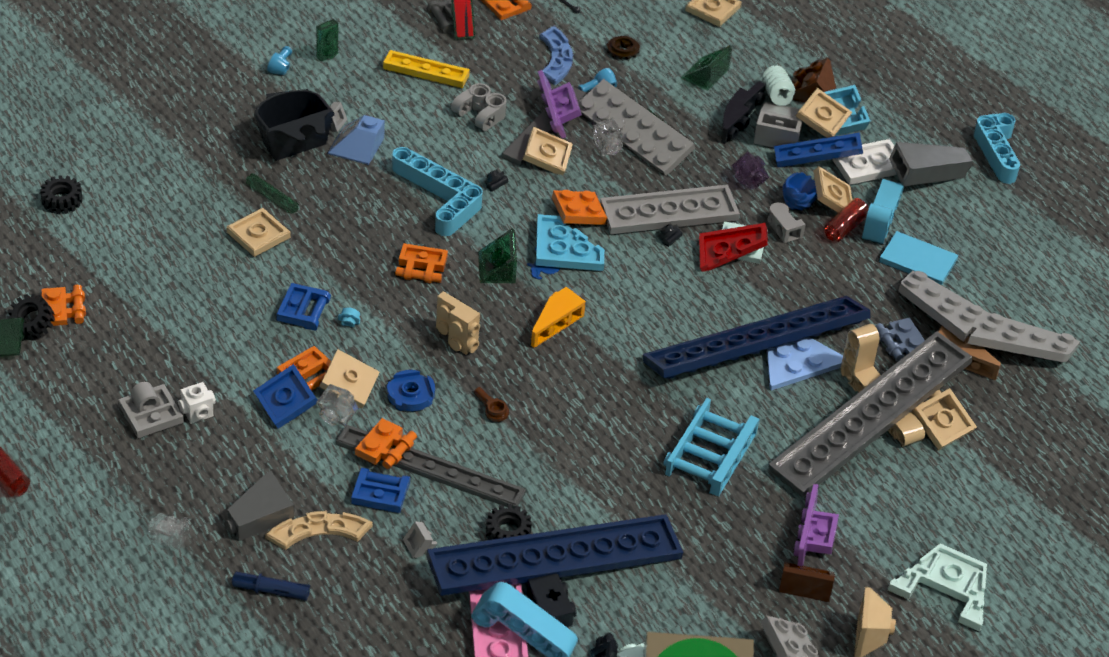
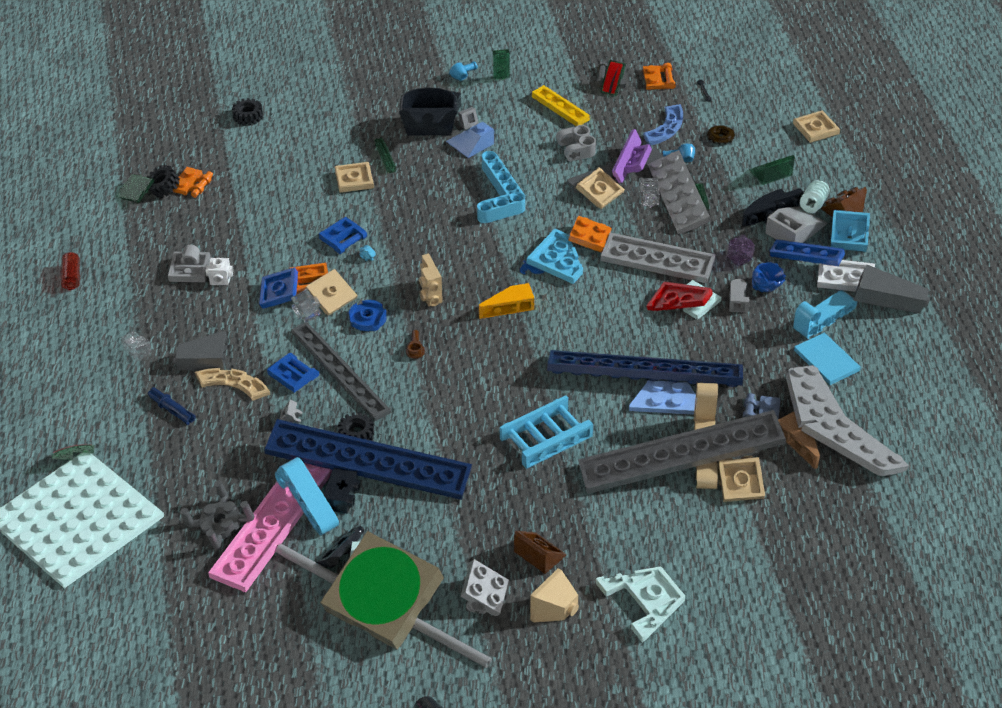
camera: 35 degrees right, 0 degrees up
orange plate [355,418,417,469] -> none
orange plate [395,243,448,284] -> none
clear green slope [478,228,517,283] -> none
black plate [484,169,508,192] -> none
black plate [658,223,683,247] -> none
medium lavender bracket [794,484,839,566] -> none
tan plate [796,88,852,138] -> none
tan plate [813,166,855,218] -> none
clear red brick [824,198,869,242] -> none
medium azure beam [974,113,1020,184] -> none

